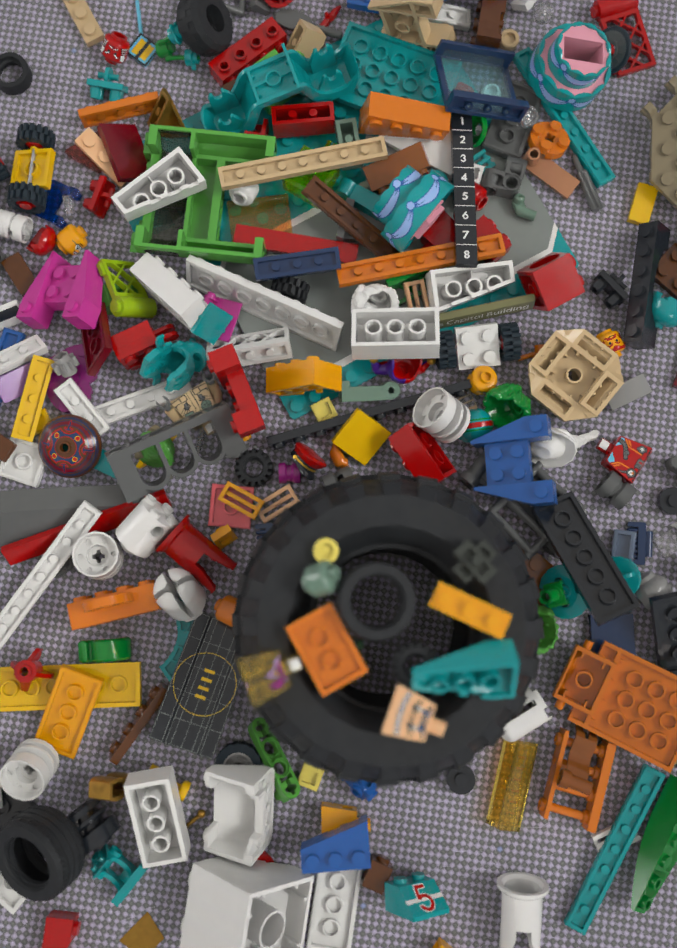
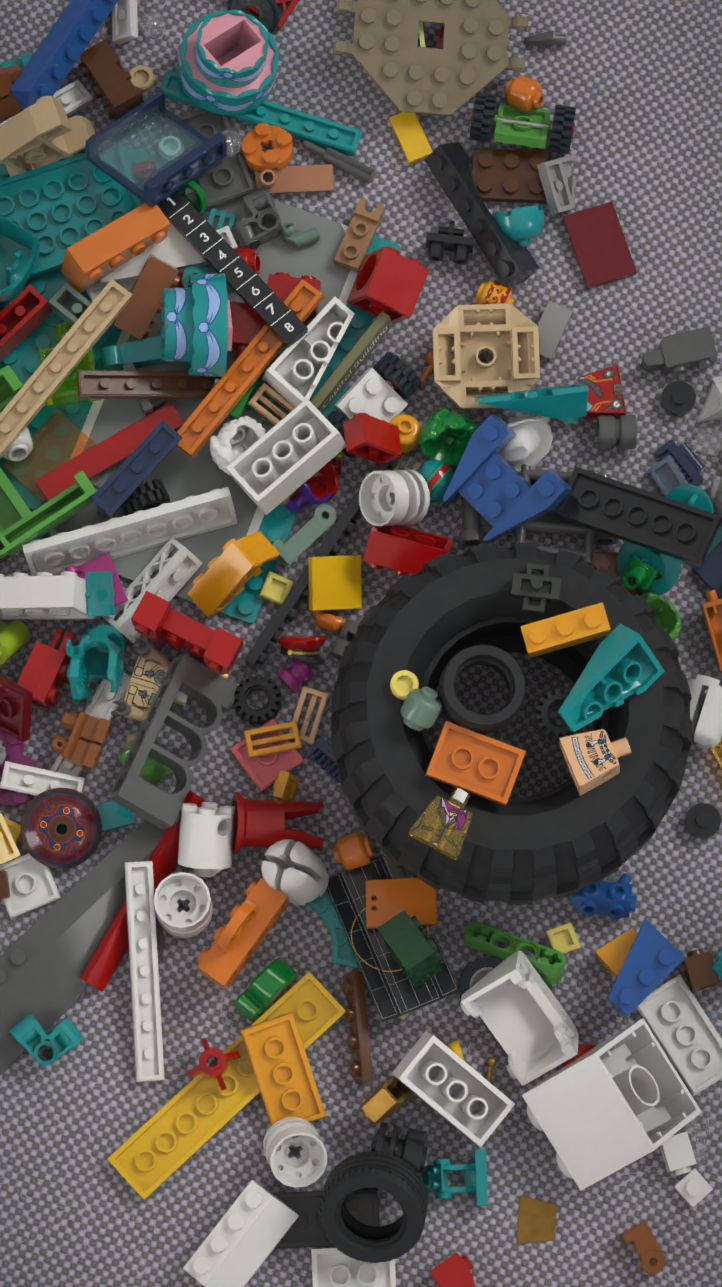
camera: 40 degrees left, 5 degrees down
none -> dark orange hips [51,711,113,773]
none -> medium nougat plate [334,197,385,272]
none -> red brick [343,413,402,465]
none -> orange container [366,878,437,929]
none -> dark green brick [377,910,443,989]
none -> teal wedge [474,383,588,424]

